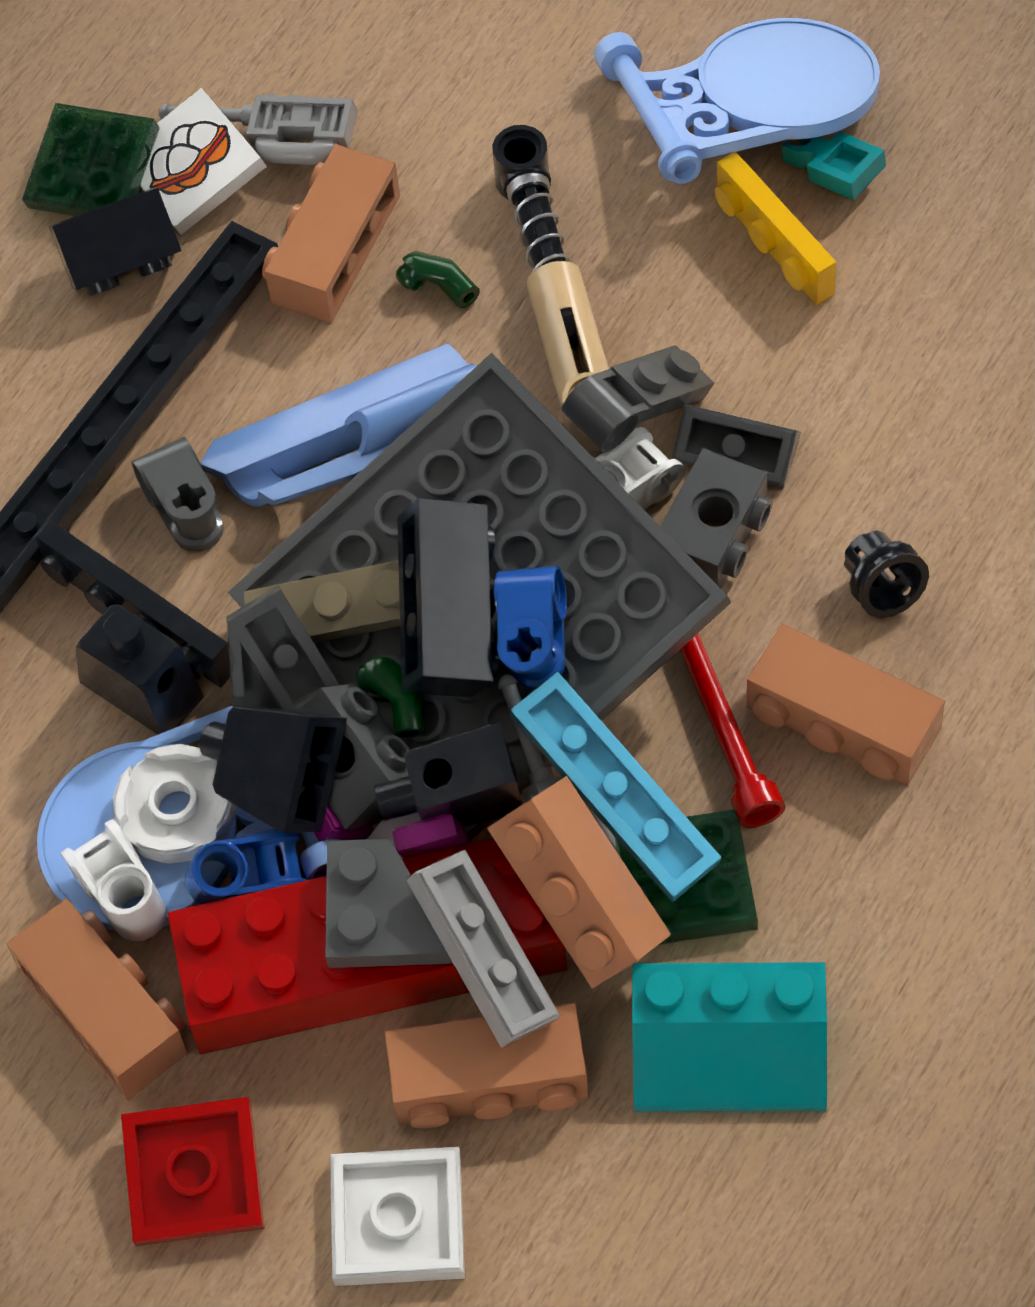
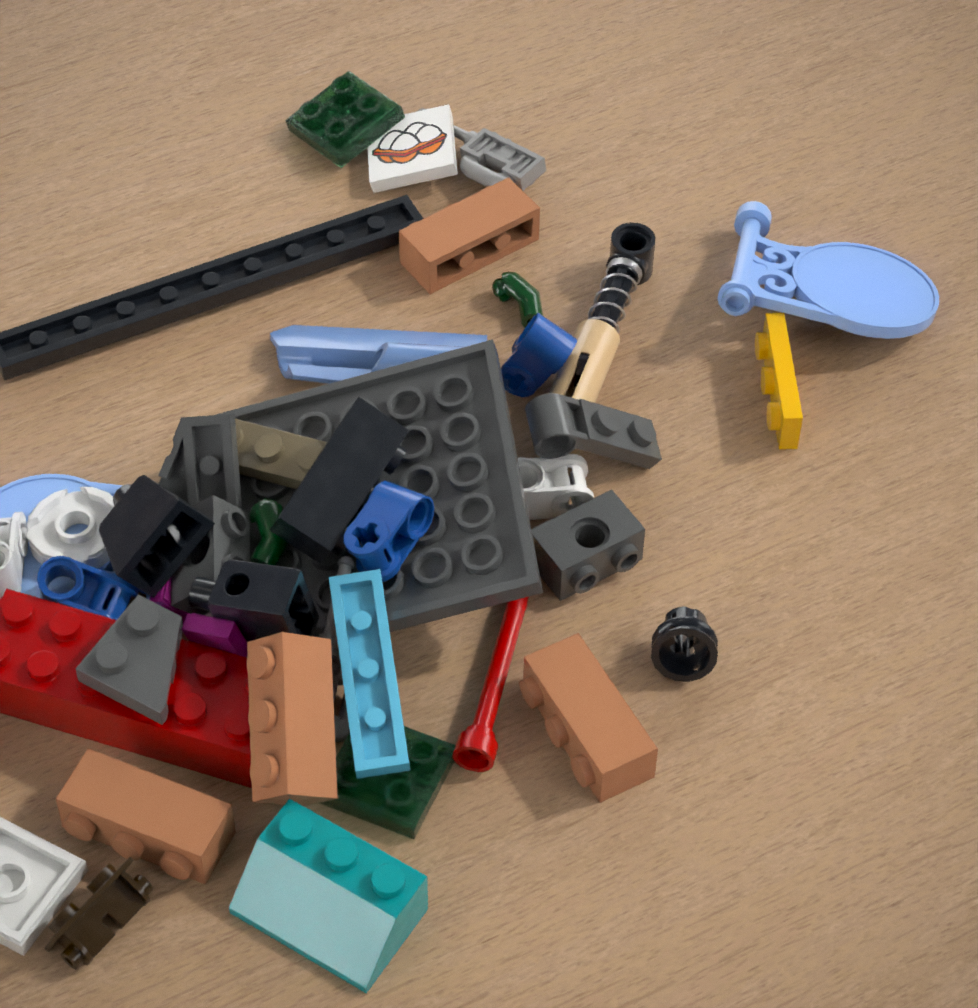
camera: 25 degrees right, 10 degrees down
black plate [35,520,231,688] -> none
black brick [49,187,182,296] -> none
black torso [76,604,204,734] -> none
dark grey piece [131,437,224,551] -> none
light grey tile [406,850,560,1048] -> none
dark grey slope [672,404,801,487] -> none
teal plate [781,131,886,200] -> none
none -> dark brown hinge [44,857,153,970]
none -> blue piece [501,313,577,397]

